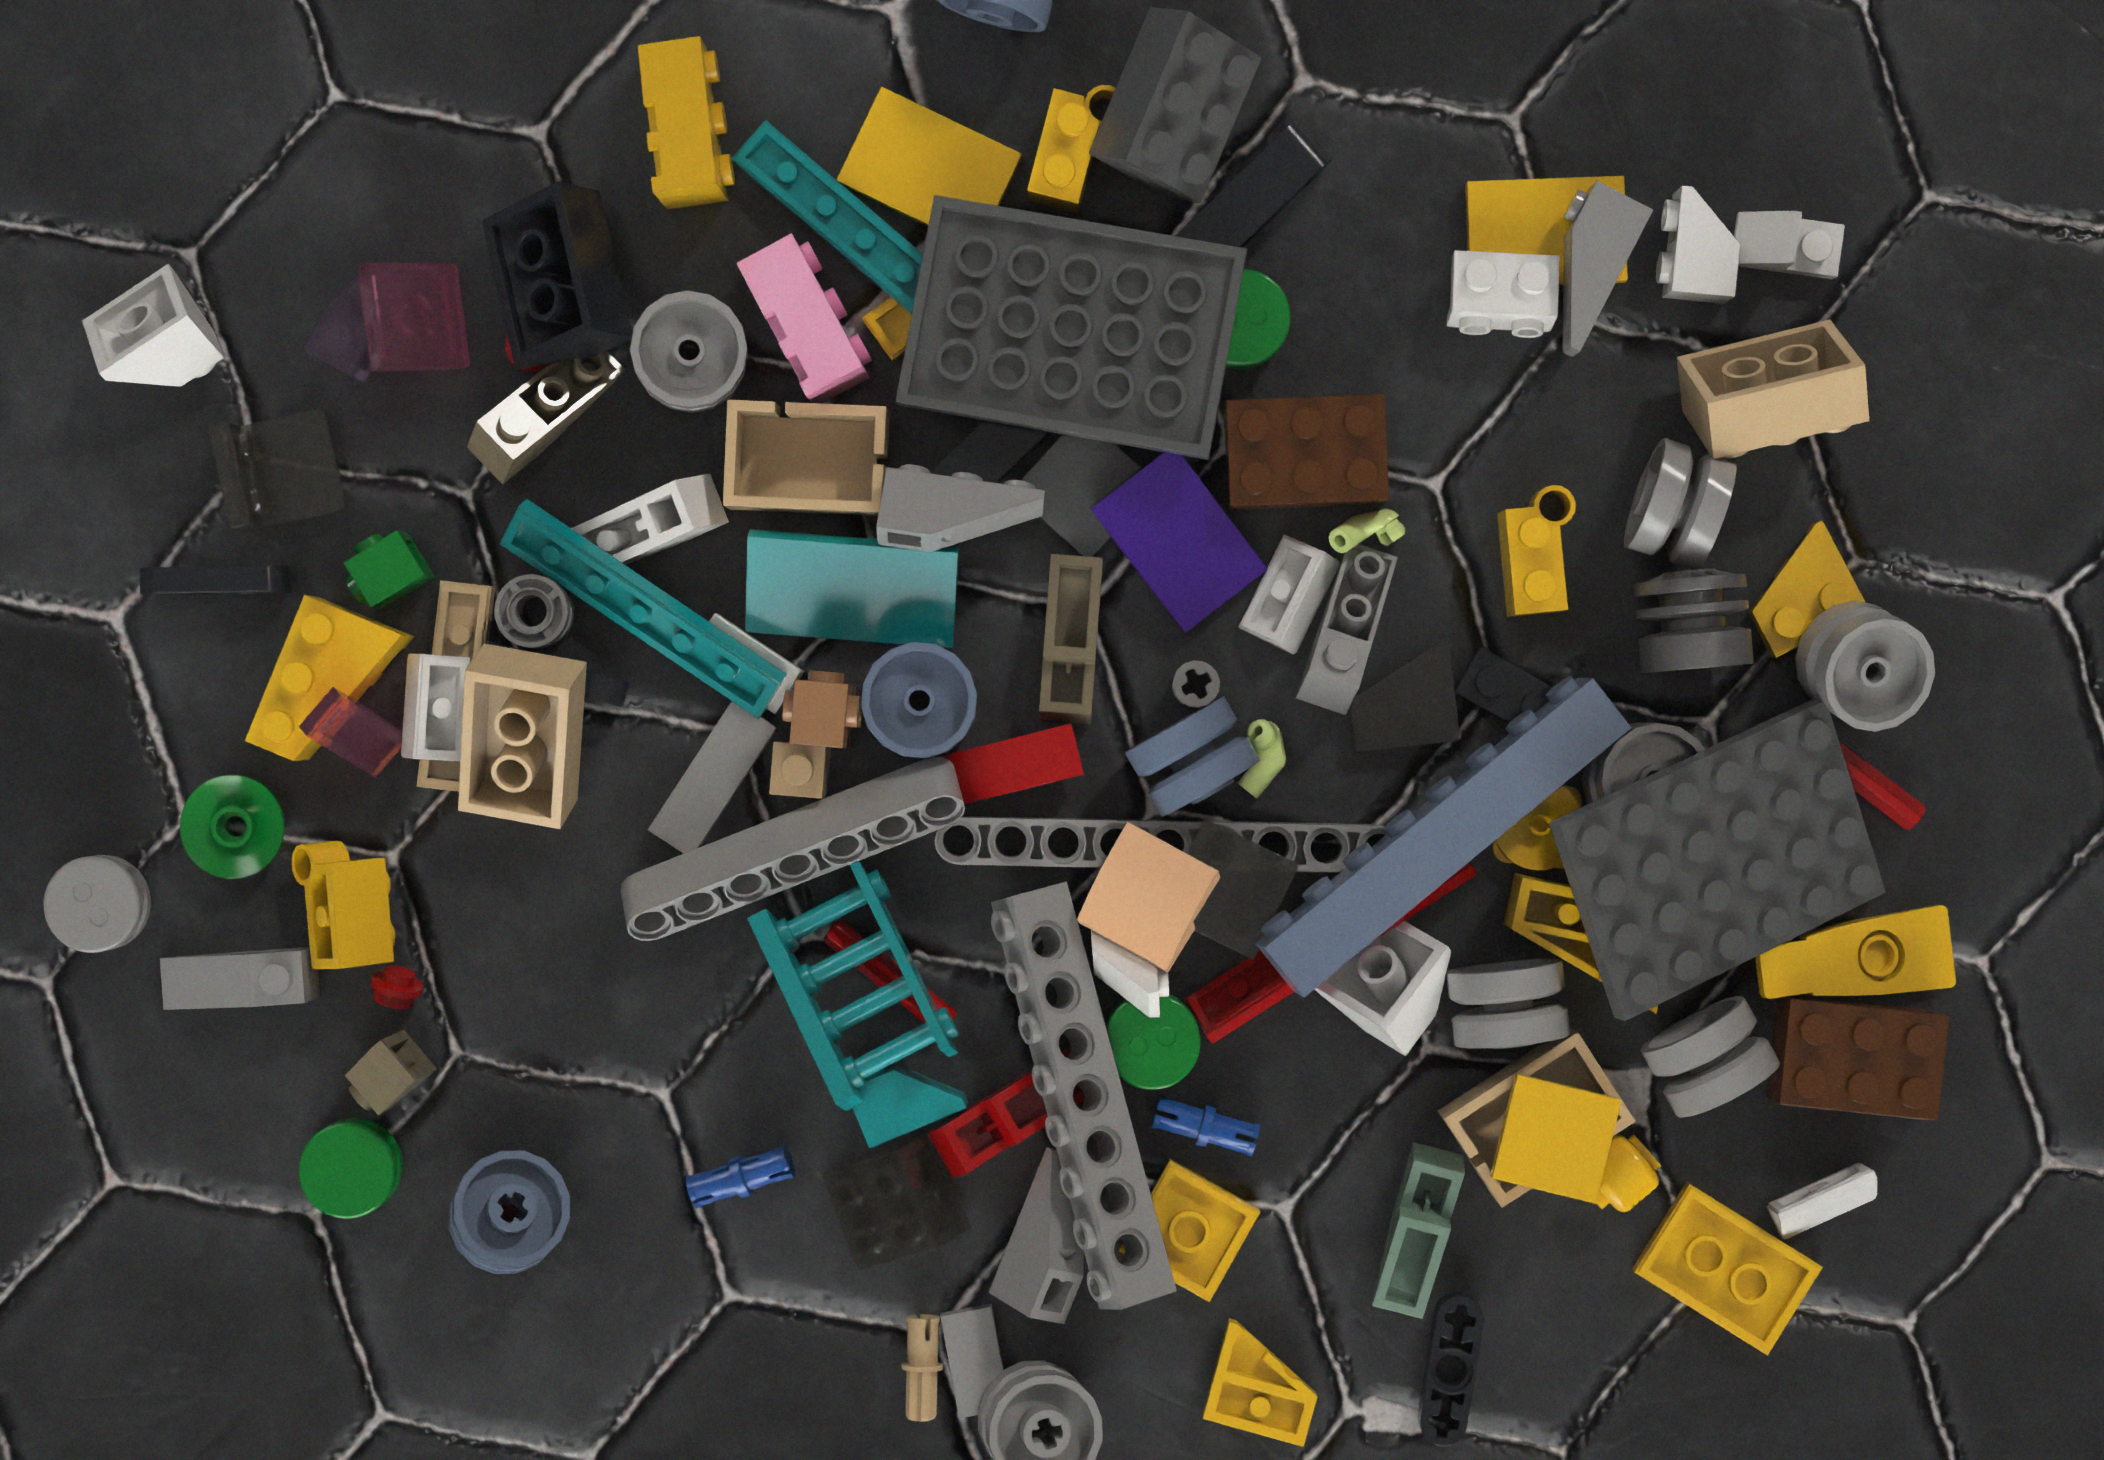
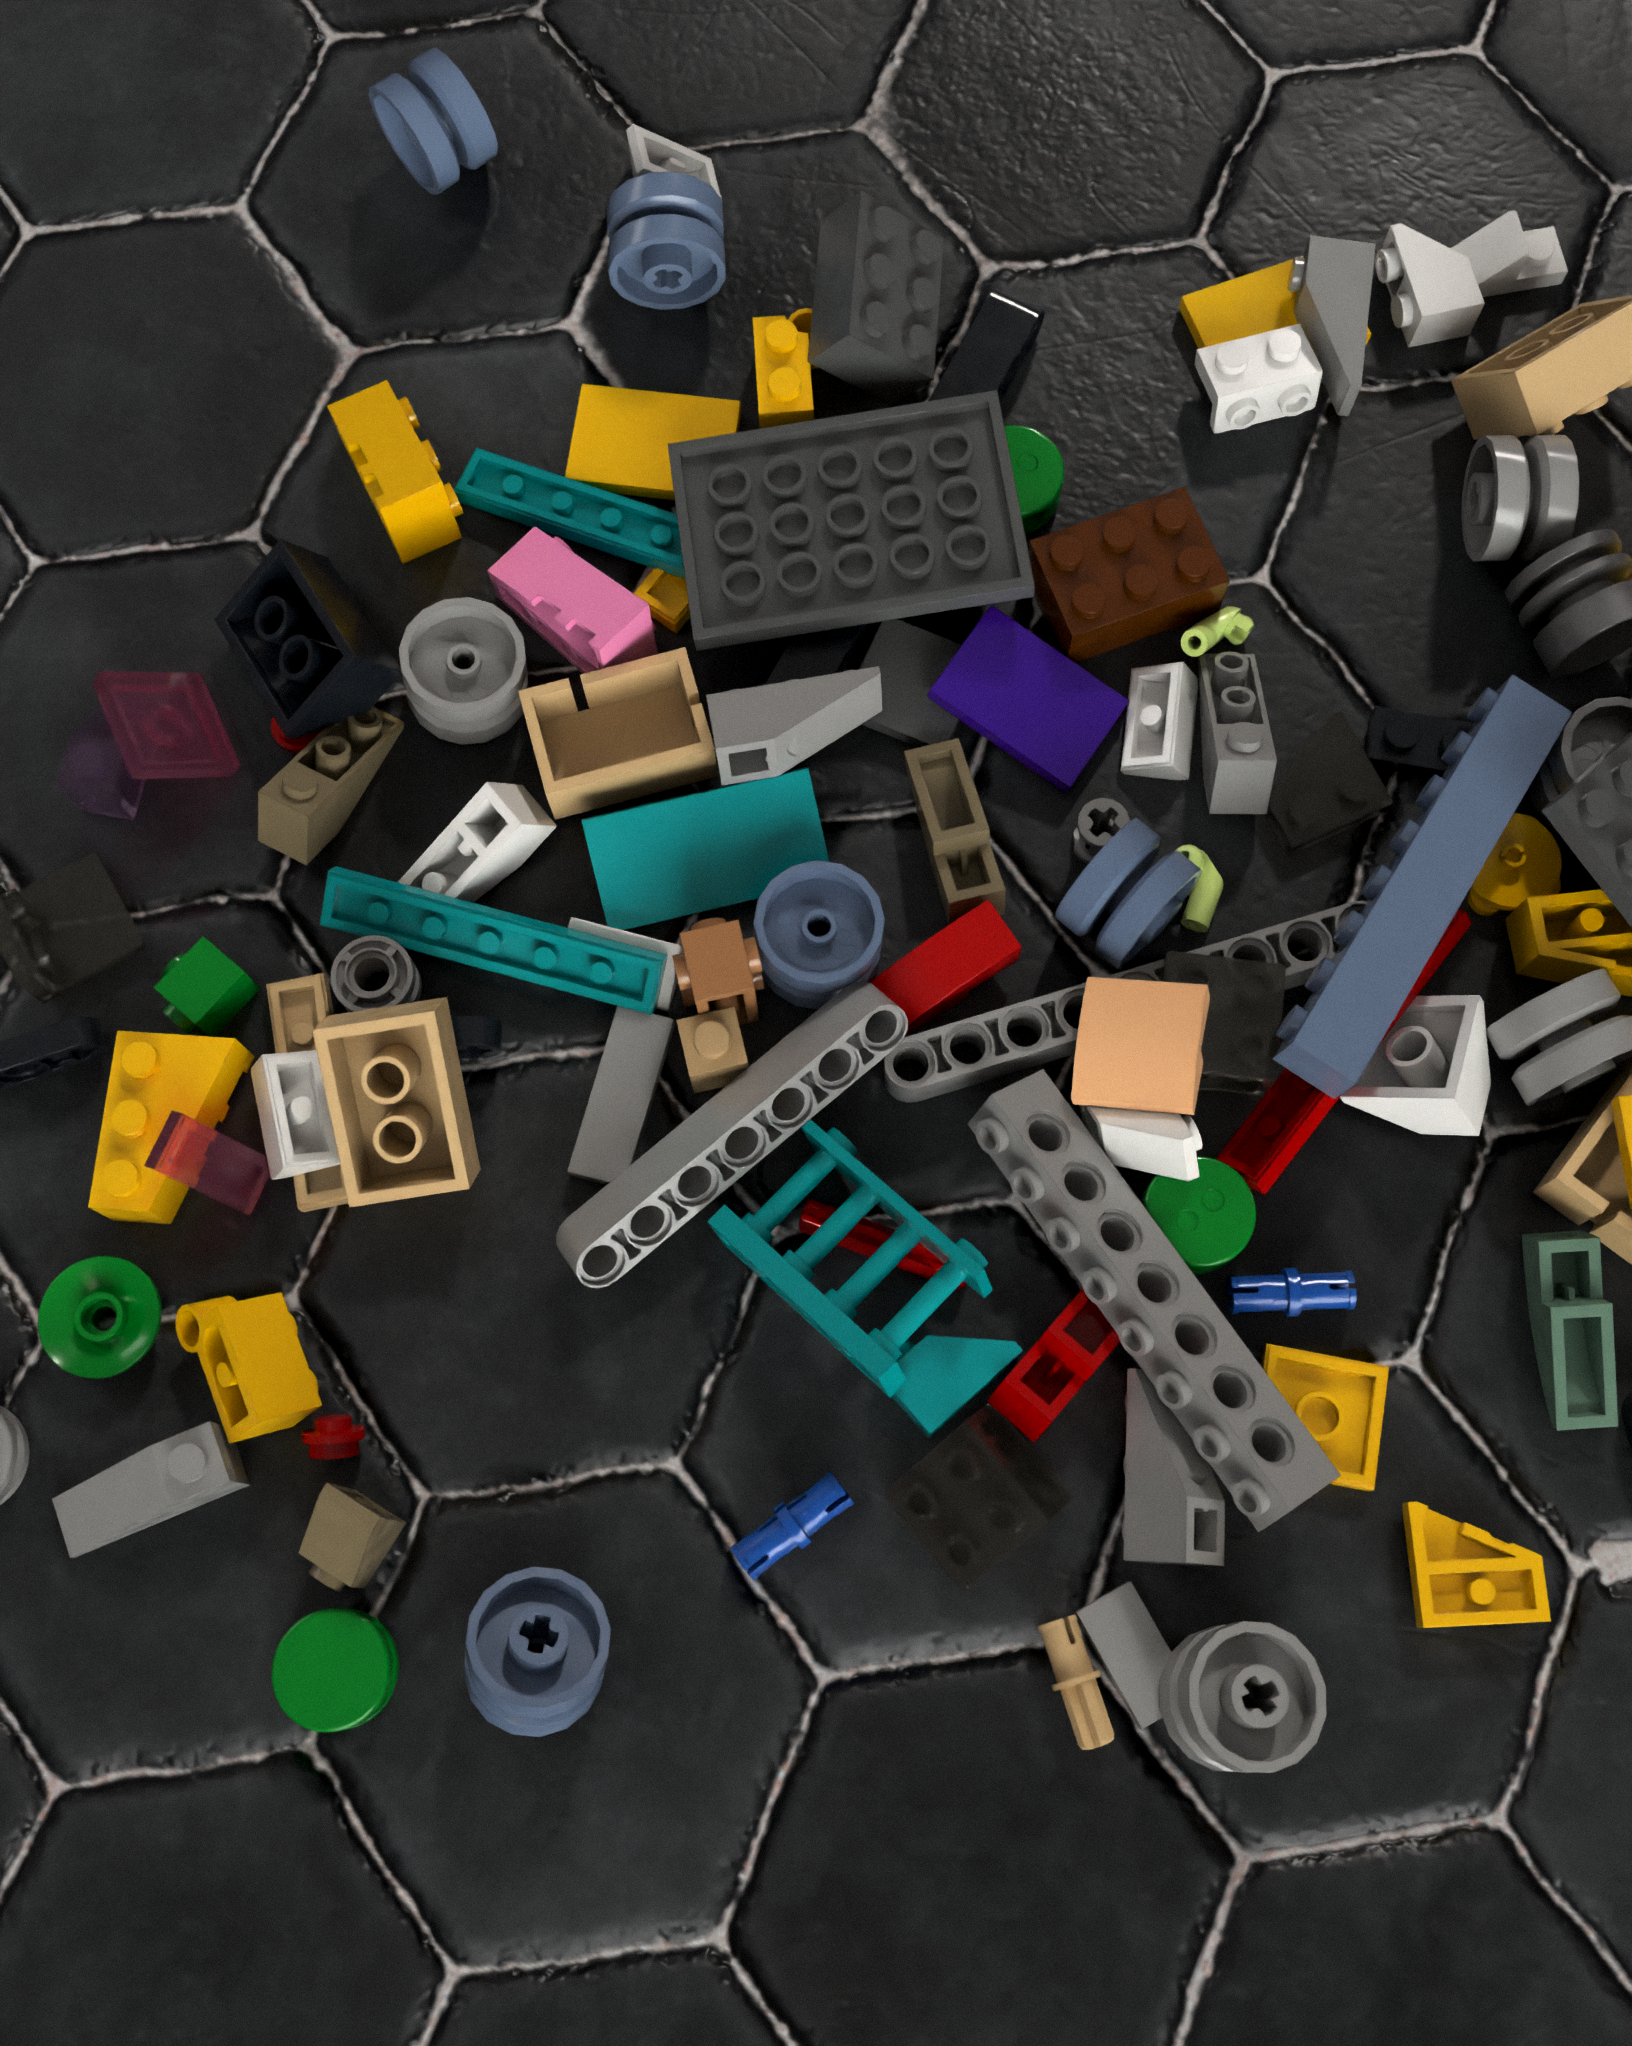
camera: 15 degrees left, 15 degrees down
yellow hinge [1497,485,1576,617] -> none

